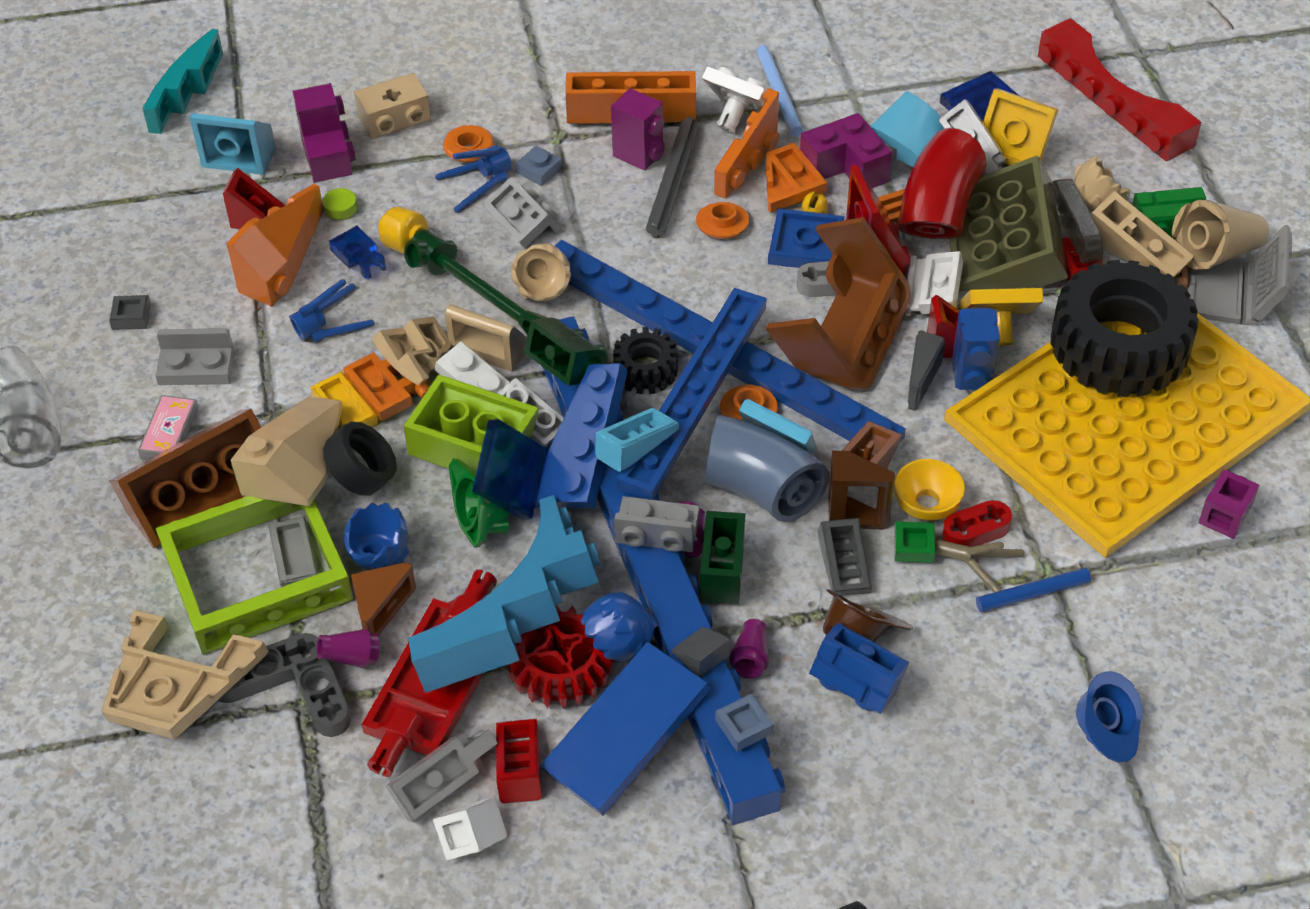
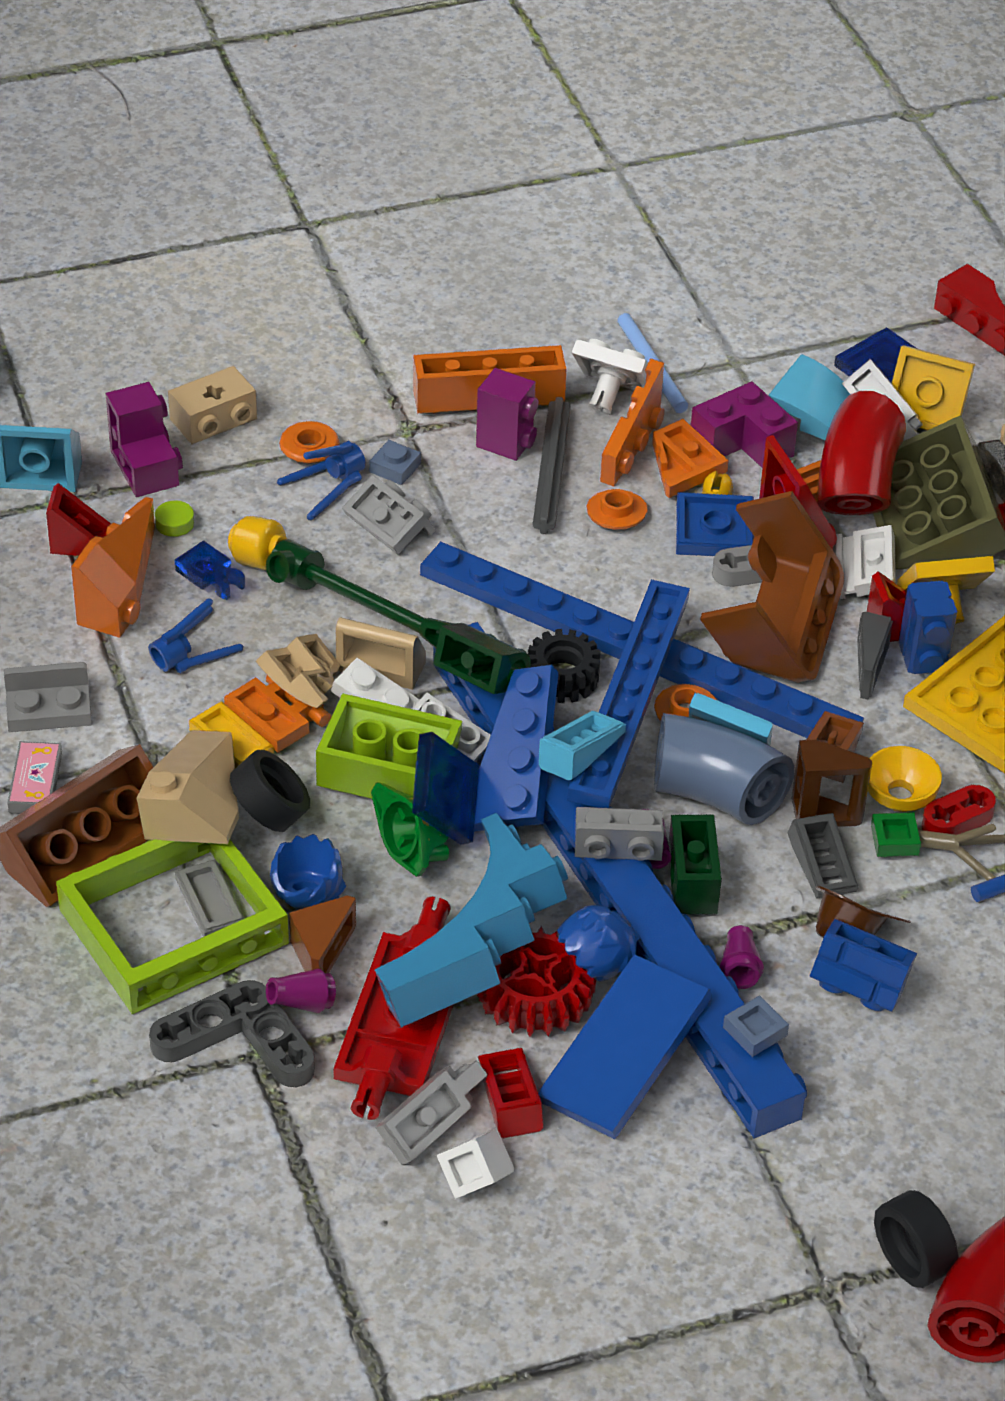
camera: 10 degrees left, 5 degrees down
tan wing [102,610,268,740] -> none
tan hair [511,243,571,302] -> none
dark grey slope [672,627,730,677] -> none

